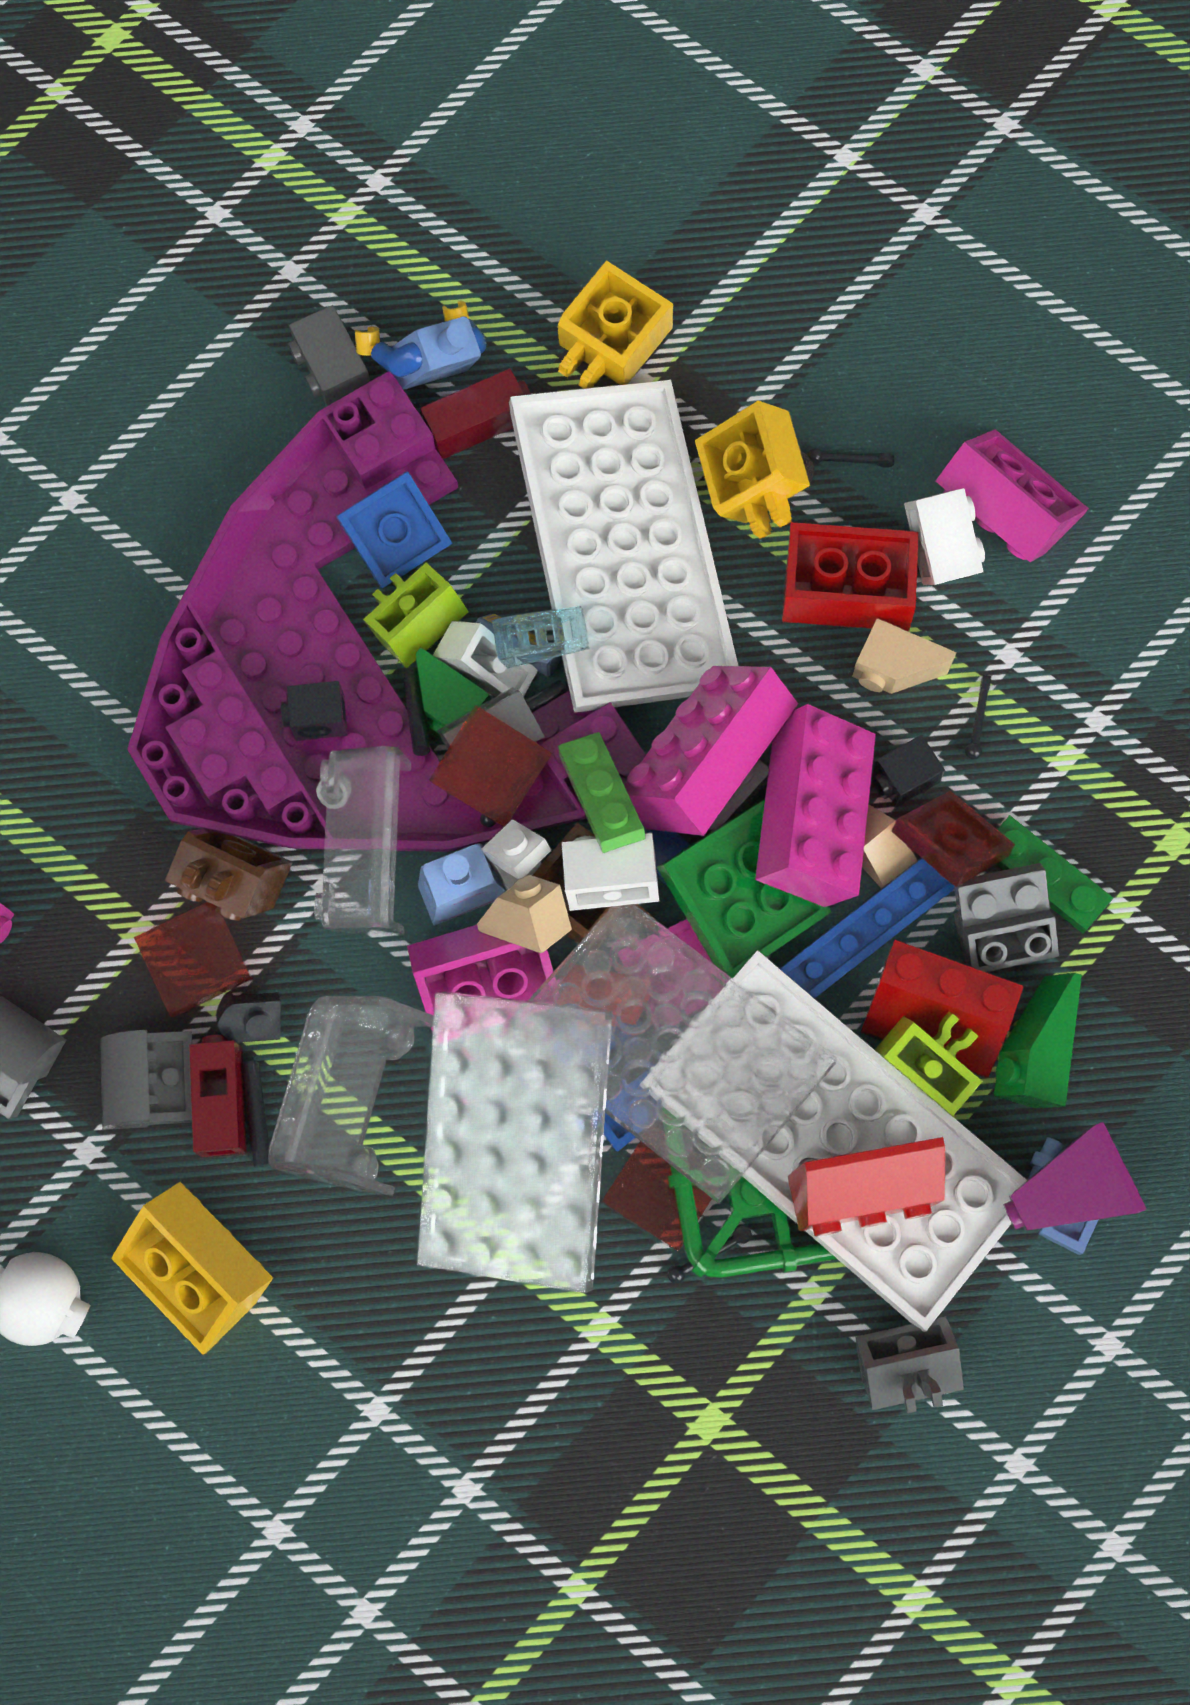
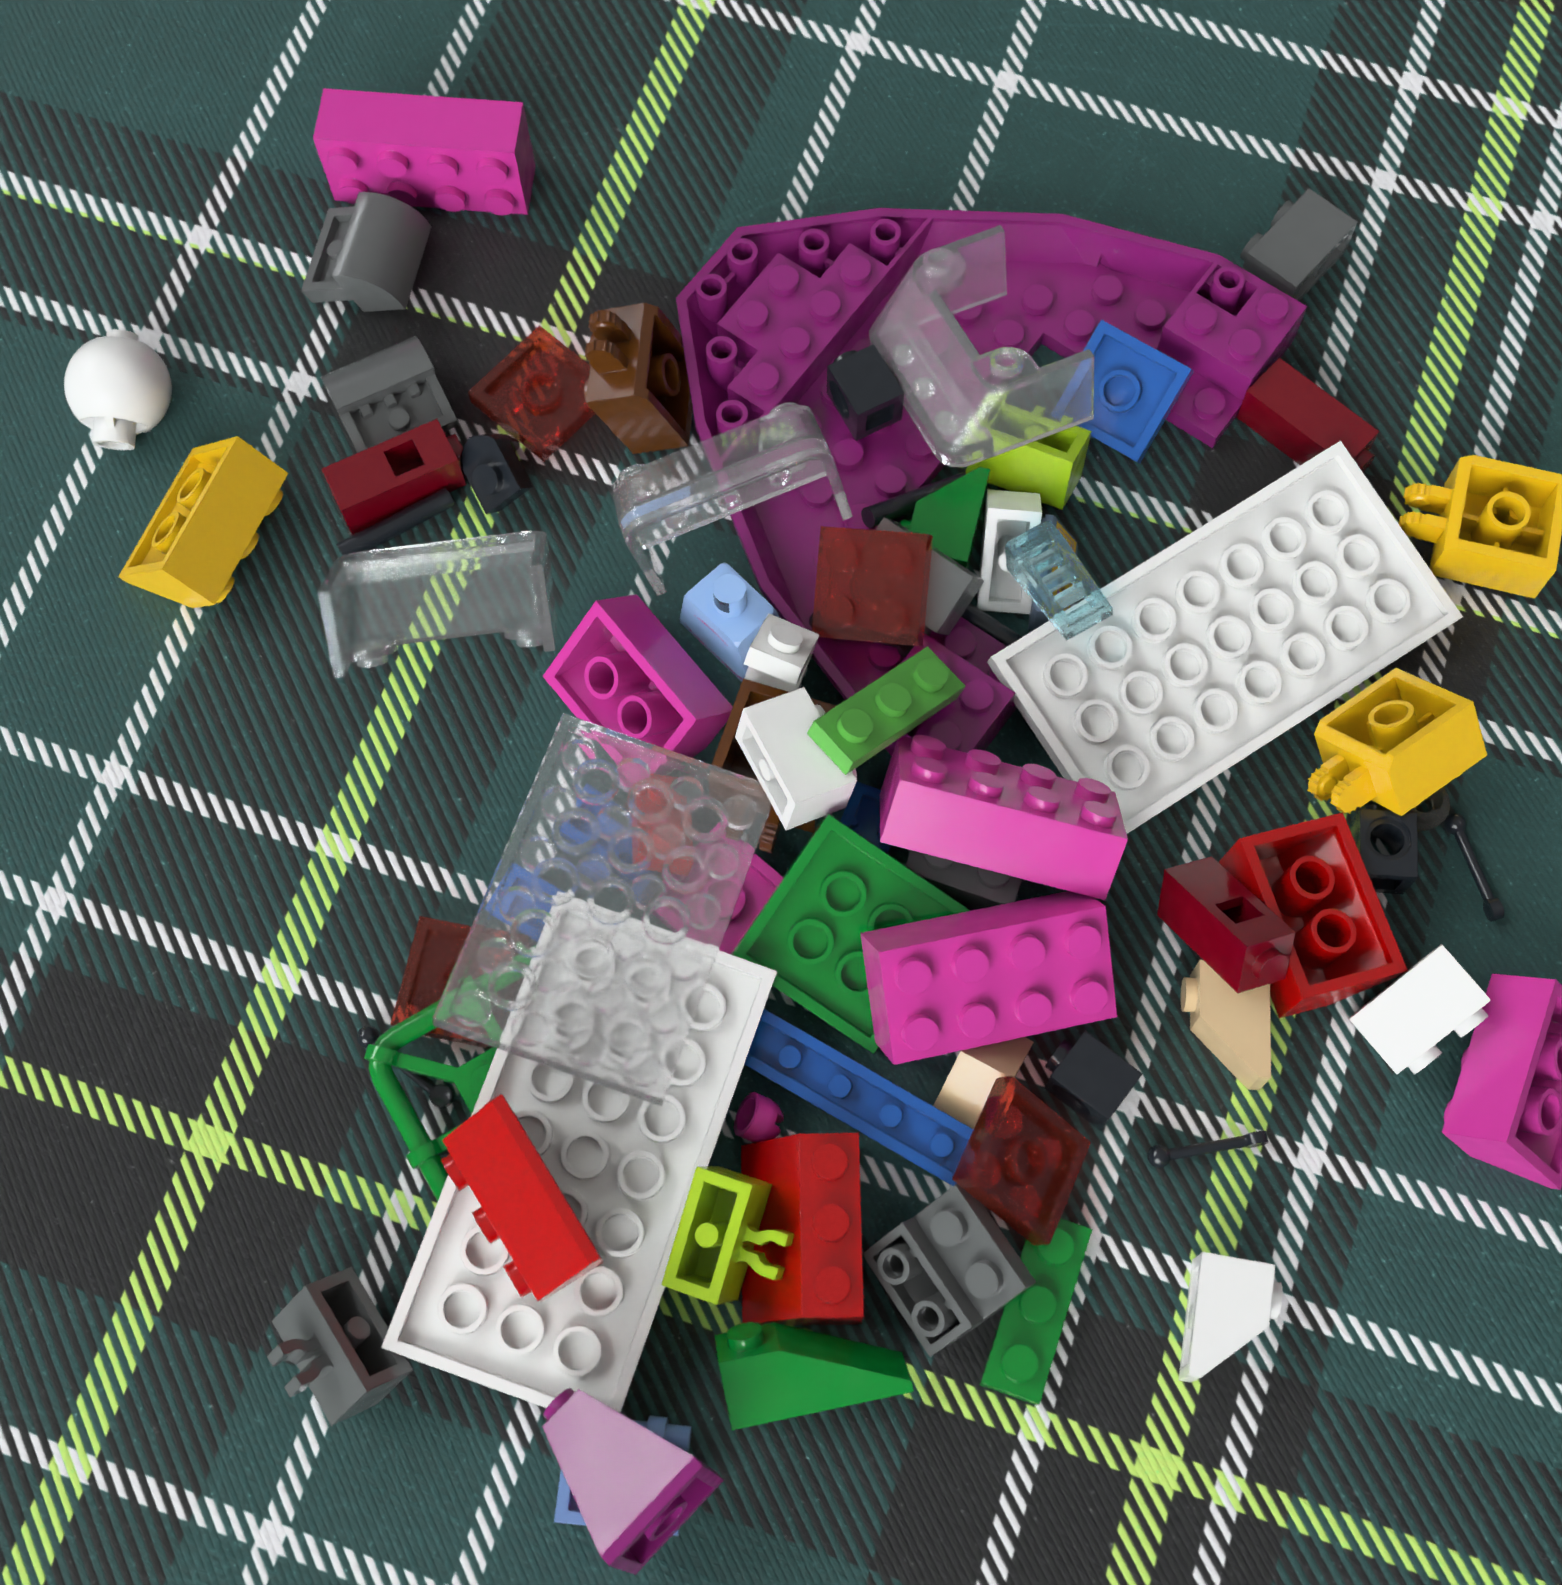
camera: 65 degrees right, 5 degrees down
torso [355,301,487,390] -> none
clear plate [417,991,612,1293] -> none
tan slope [477,875,572,953] -> none
none -> dark pink hinge [734,1092,784,1142]
none -> clear windscreen [869,225,1094,467]
none -> dark red brick [1157,856,1295,993]
none -> white slope [1178,1252,1282,1383]
none -> black brick [1348,804,1418,895]

